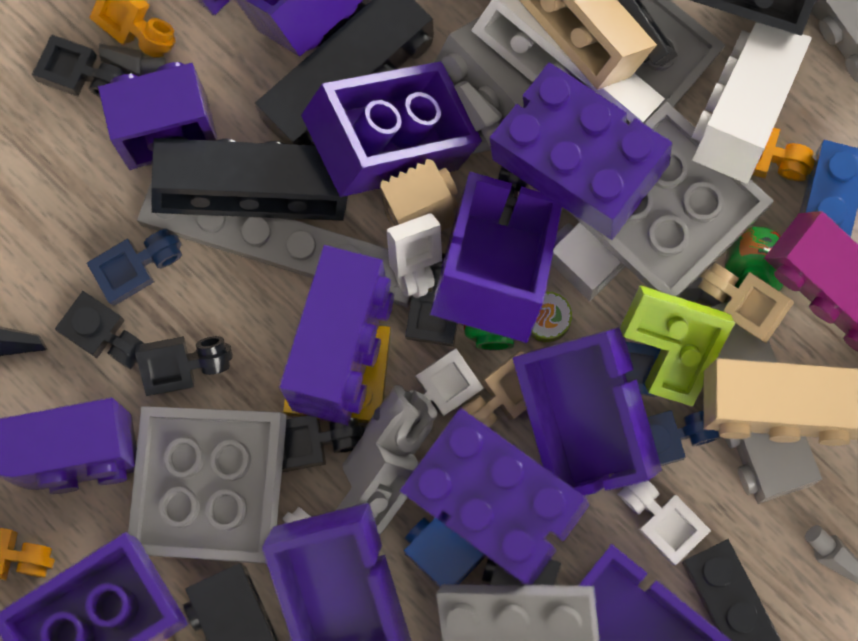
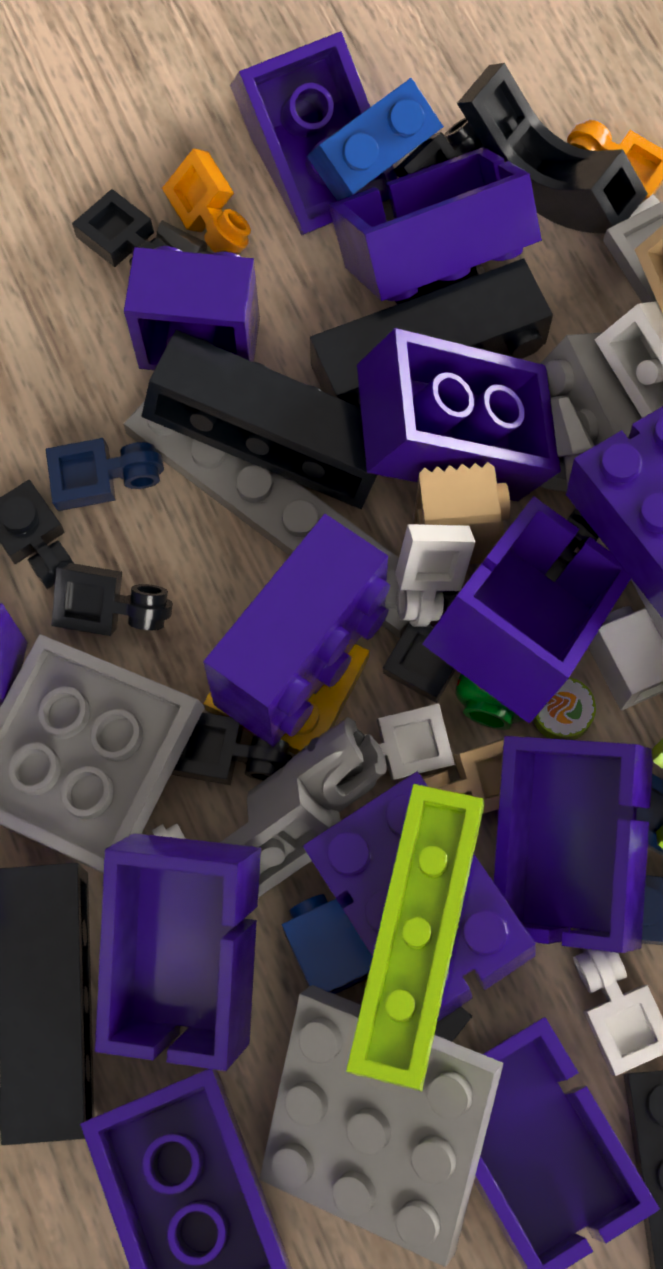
camera: 15 degrees right, 5 degrees down
none -> lime plate [346,784,484,1092]

